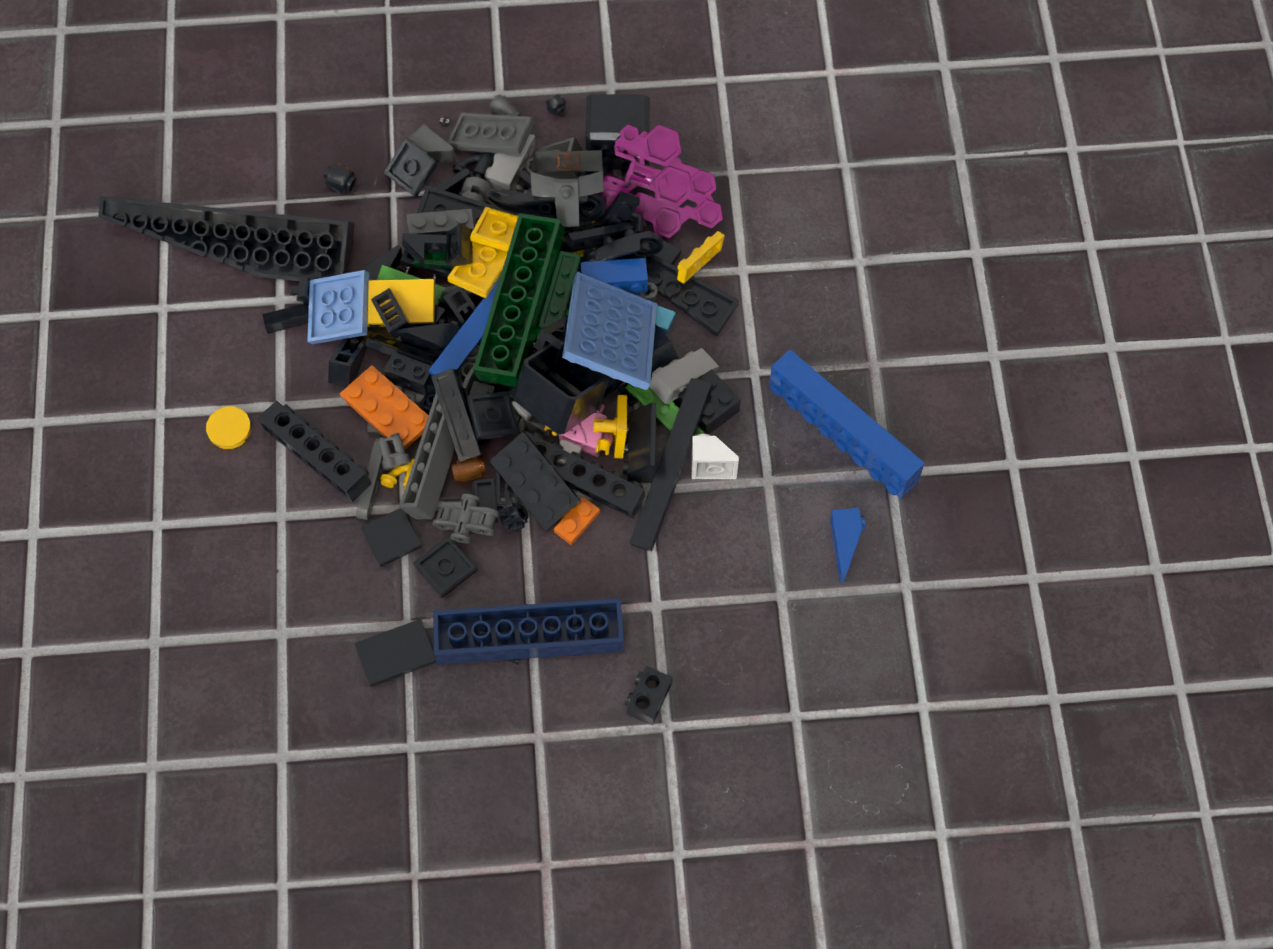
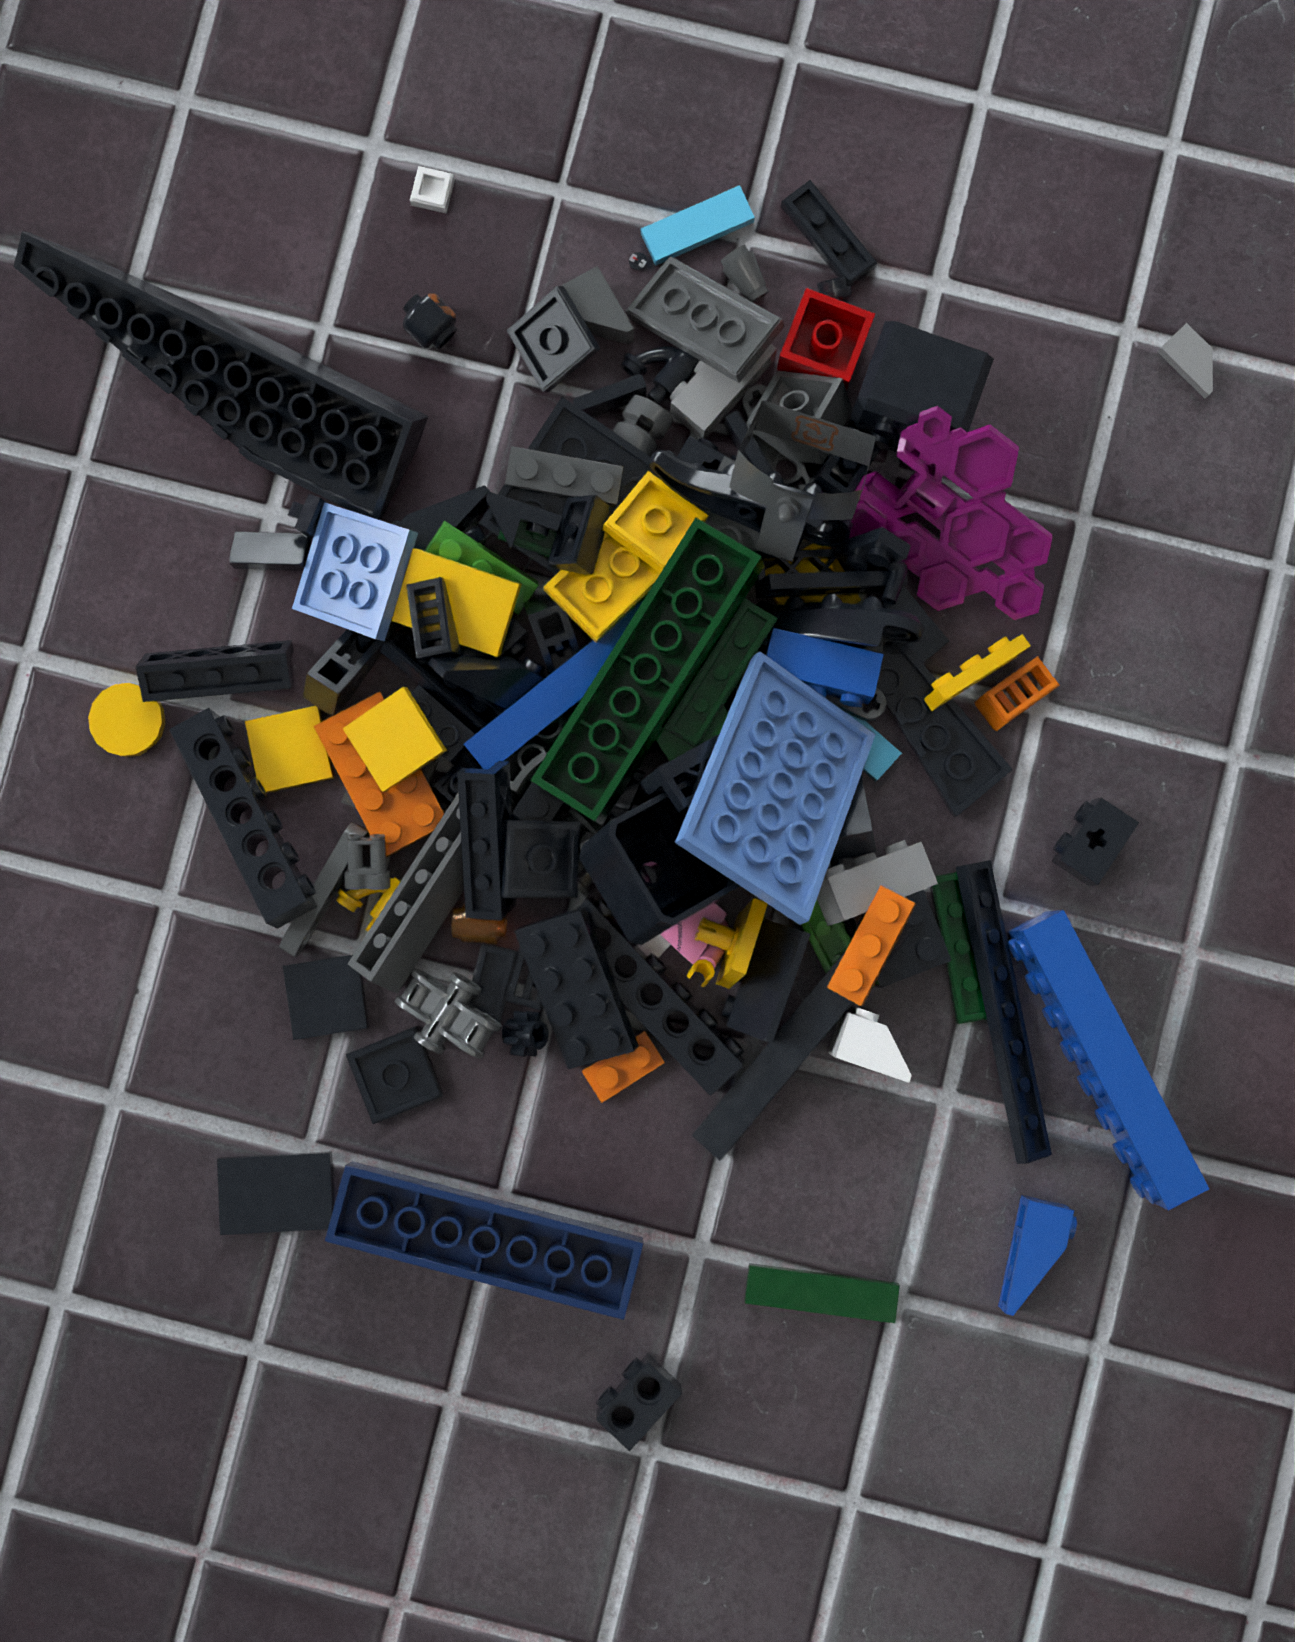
camera: 20 degrees right, 20 degrees up
none -> black fence [136,640,294,702]
none -> yellow tile [245,706,334,793]
none -> yellow tile [343,687,447,792]
none -> white tile [410,166,455,214]
none -> medium azure tile [641,185,755,266]
none -> dark green tile [744,1263,900,1323]
none -> red brick [777,288,875,391]
none -> black tile [781,180,877,287]
none -> orange plate [827,885,917,1006]
none -> dark green tile [930,872,987,1024]
none -> black tile [956,860,1052,1164]
none -> orange slope [975,656,1060,731]
none -> black brick [1052,797,1139,886]
none -> light grey tile [1158,323,1213,399]

